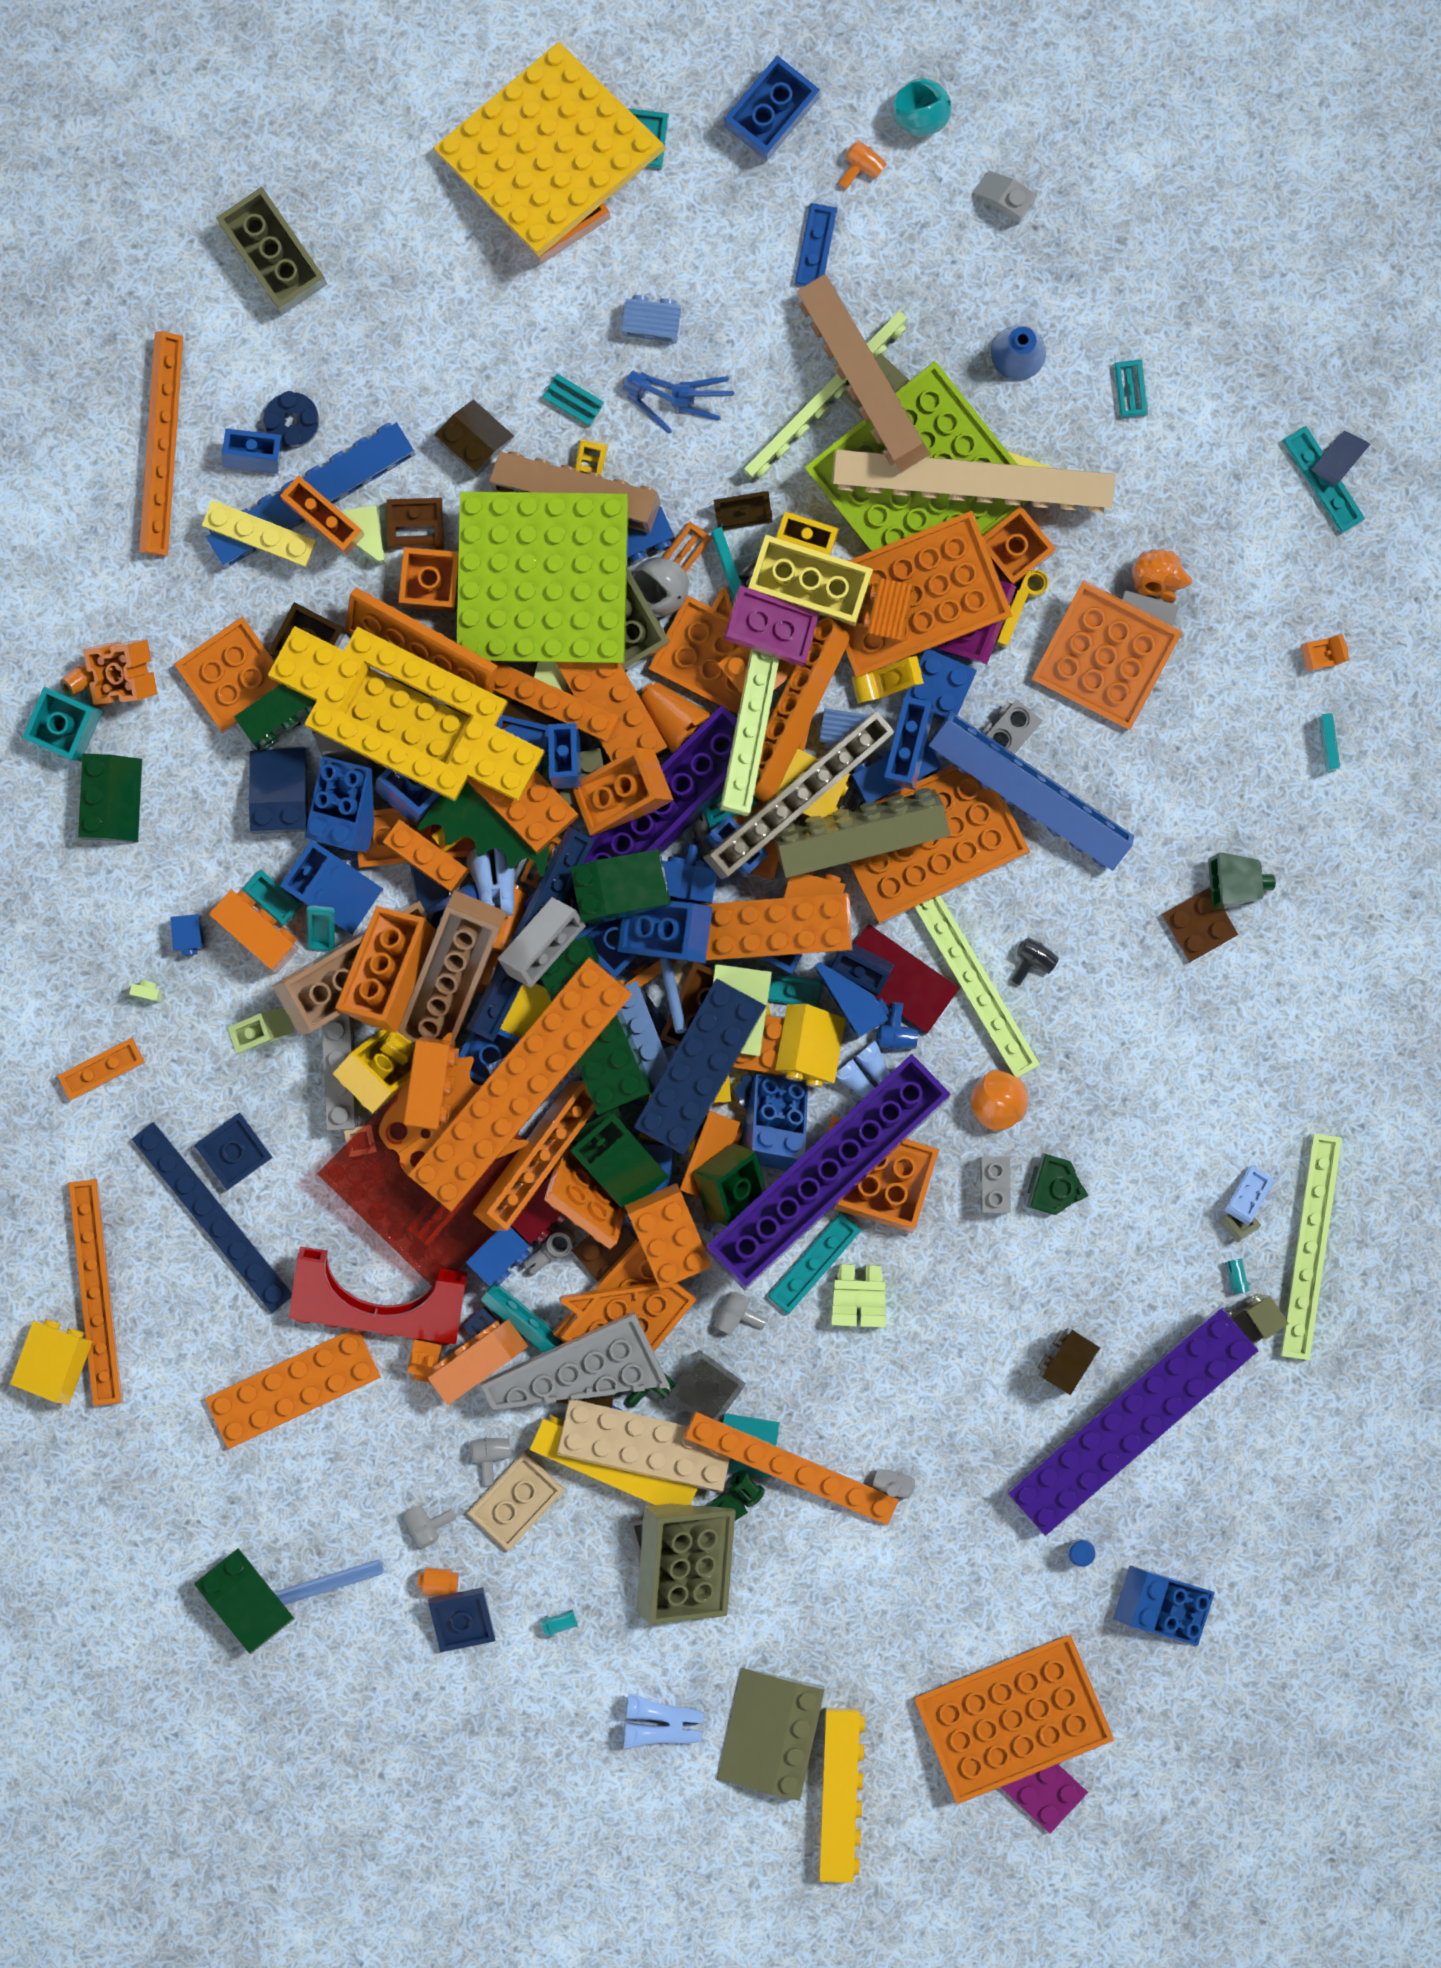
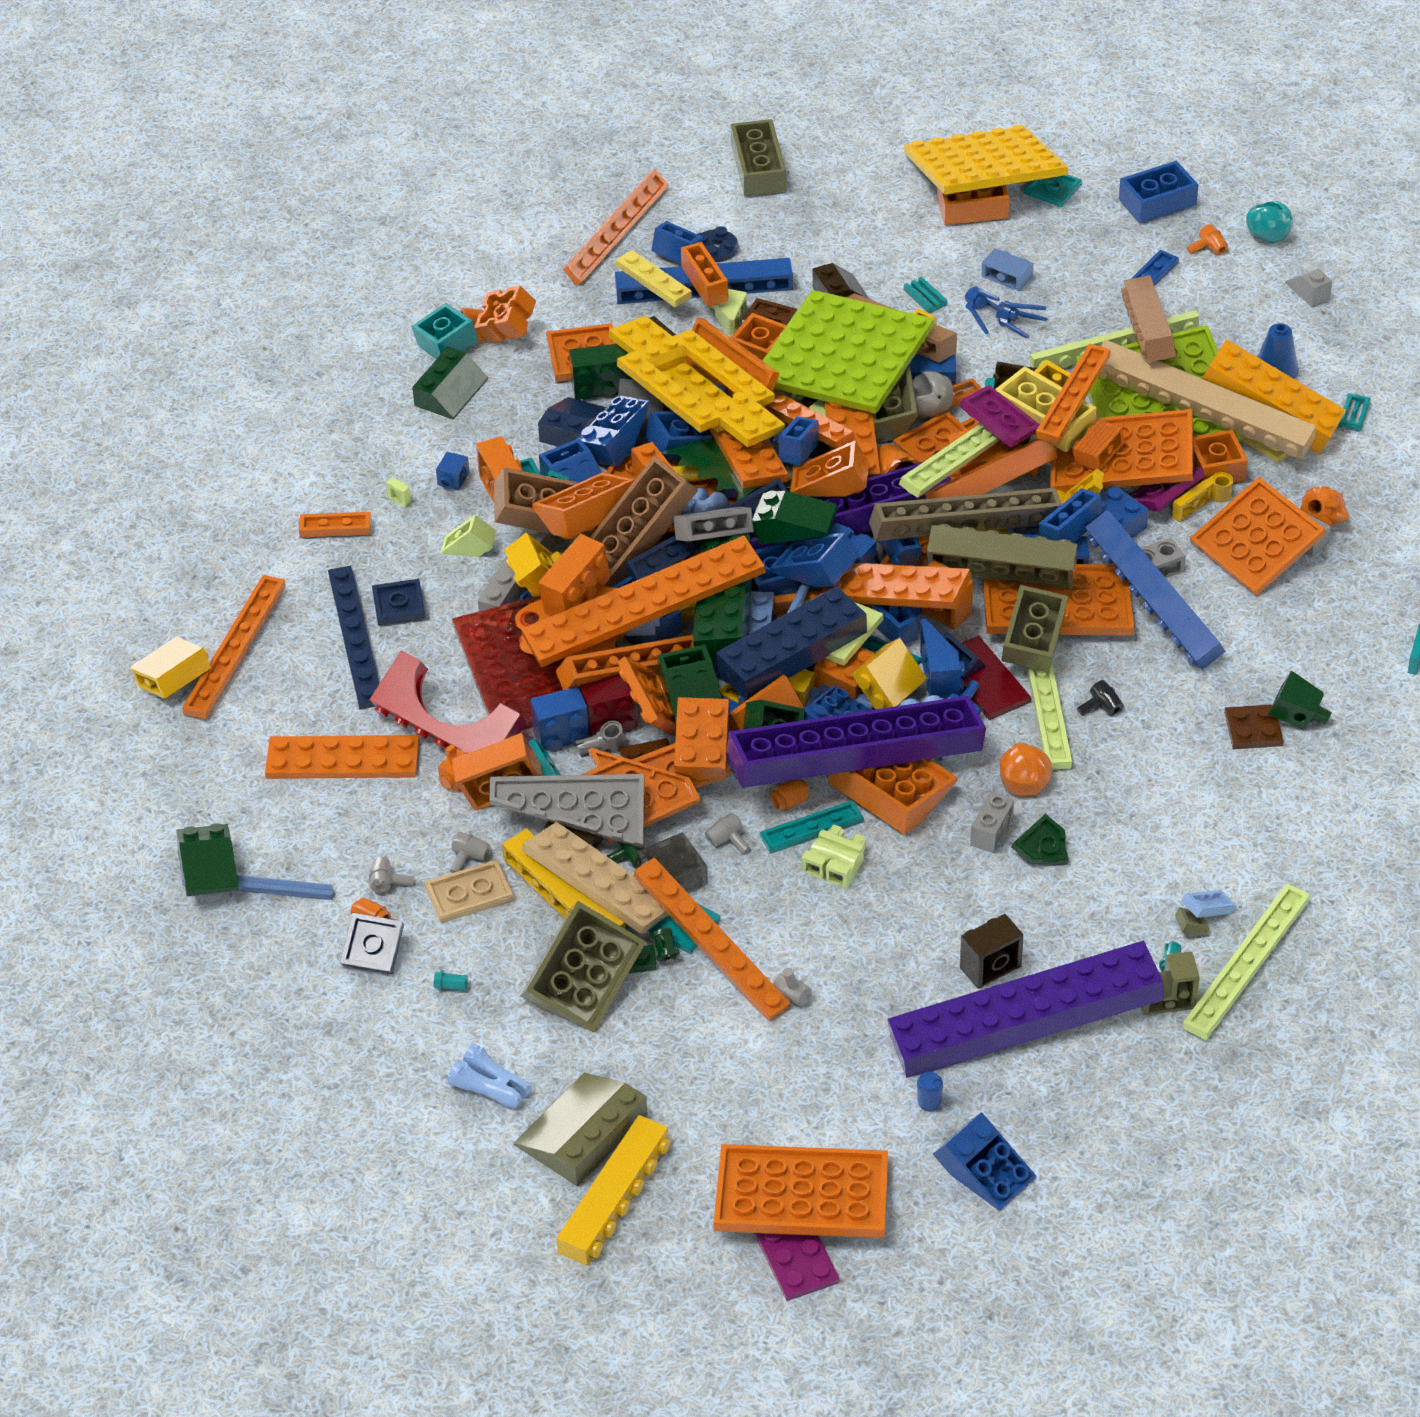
camera: 25 degrees right, 40 degrees down
none -> olive brick [1001,585,1068,672]
none -> orange plate [1036,344,1111,444]
none -> light orange brick [1202,339,1346,454]

